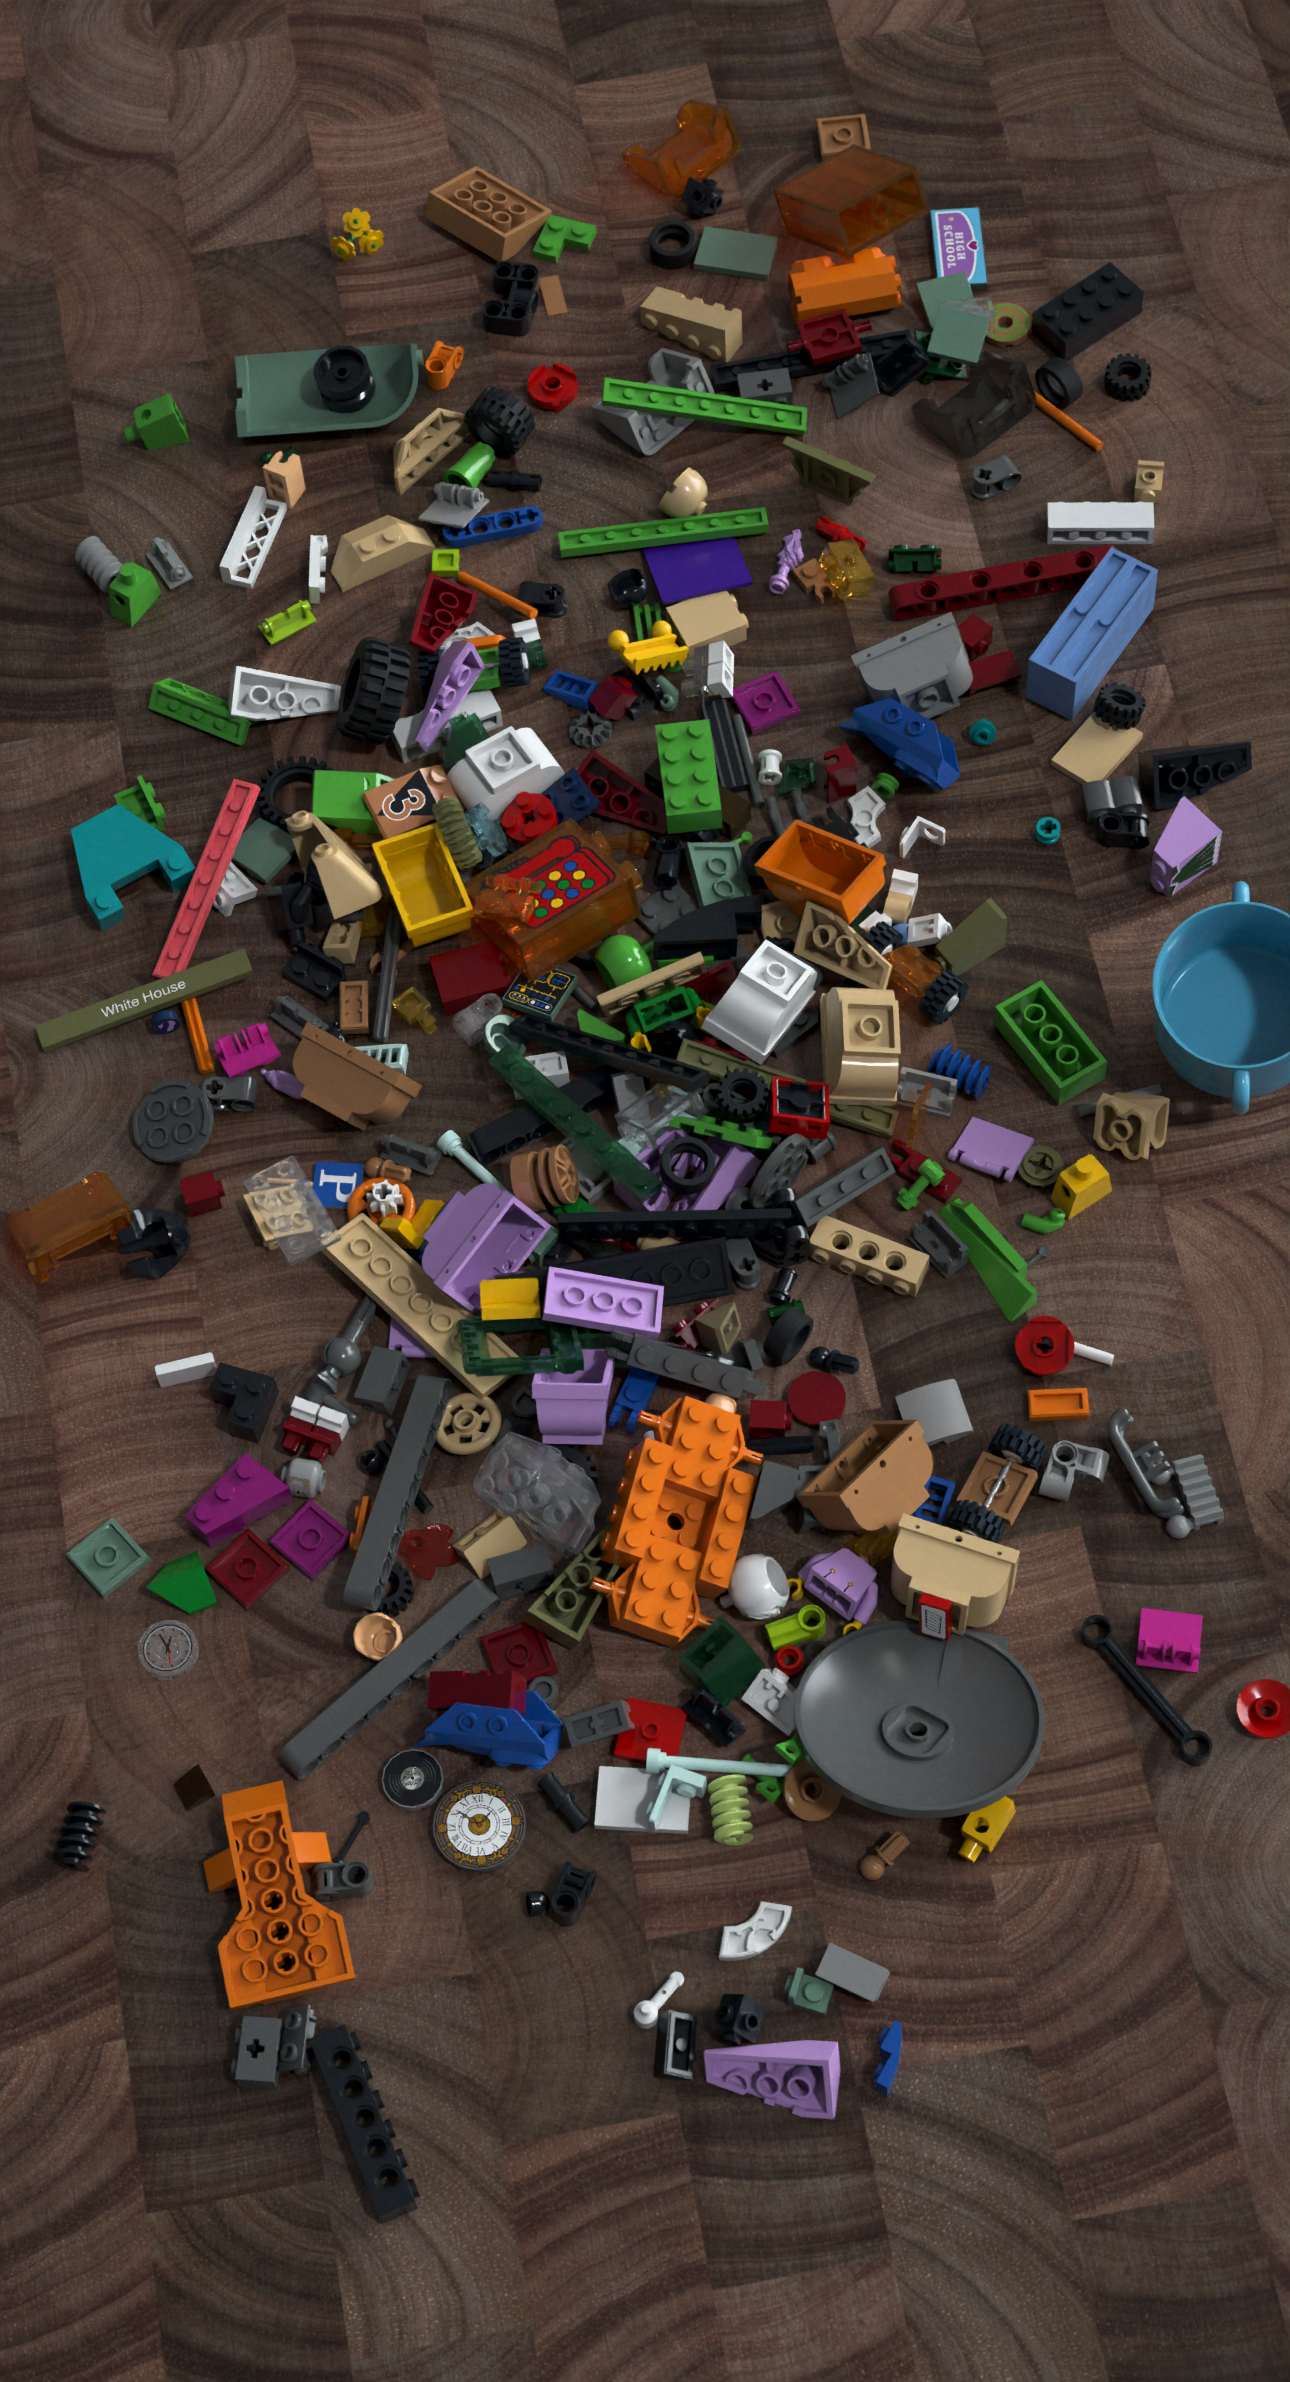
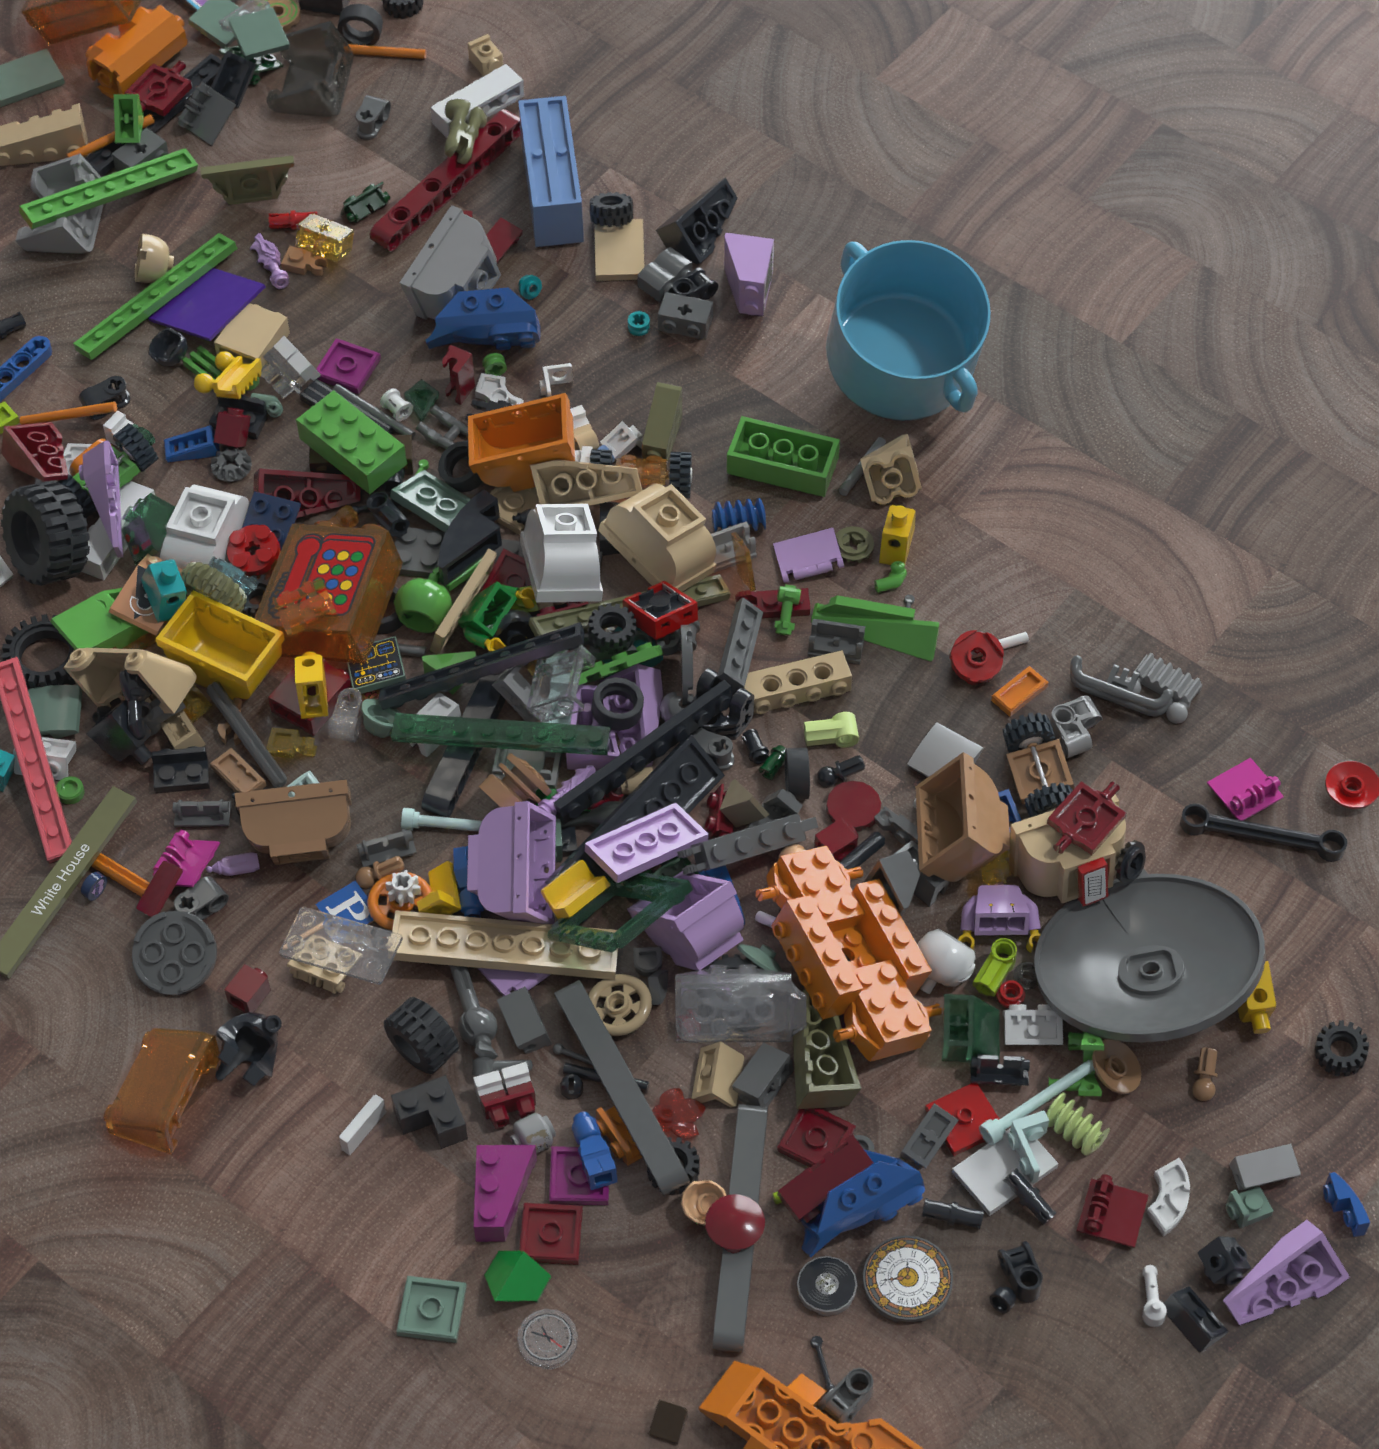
camera: 45 degrees left, 5 degrees down
none -> bright green tile [56,776,85,805]
none -> orange bar [66,115,154,158]
none -> bright green slope [114,94,144,143]
none -> dark red slope [136,861,183,917]
none -> teal torso [141,559,186,623]
none -> yellow torso [295,652,328,719]
none -> black tyre [383,997,459,1074]
none -> olive piece [444,99,487,165]
none -> lavender piece [538,765,596,816]
none -> blue piece [571,1112,618,1190]
none -> dark grey brick [658,292,713,340]
none -> dark red dish [705,1194,765,1253]
none -> sand green dish [737,944,786,979]
none -> yellowish green piece [804,712,859,748]
none -> black pin [1003,1168,1057,1225]
none -> dark red plate [1046,781,1127,856]
none -> dark red hinge [1077,1174,1149,1248]
none -> black gear [1115,840,1146,884]
none -> black tyre [1315,1020,1369,1077]

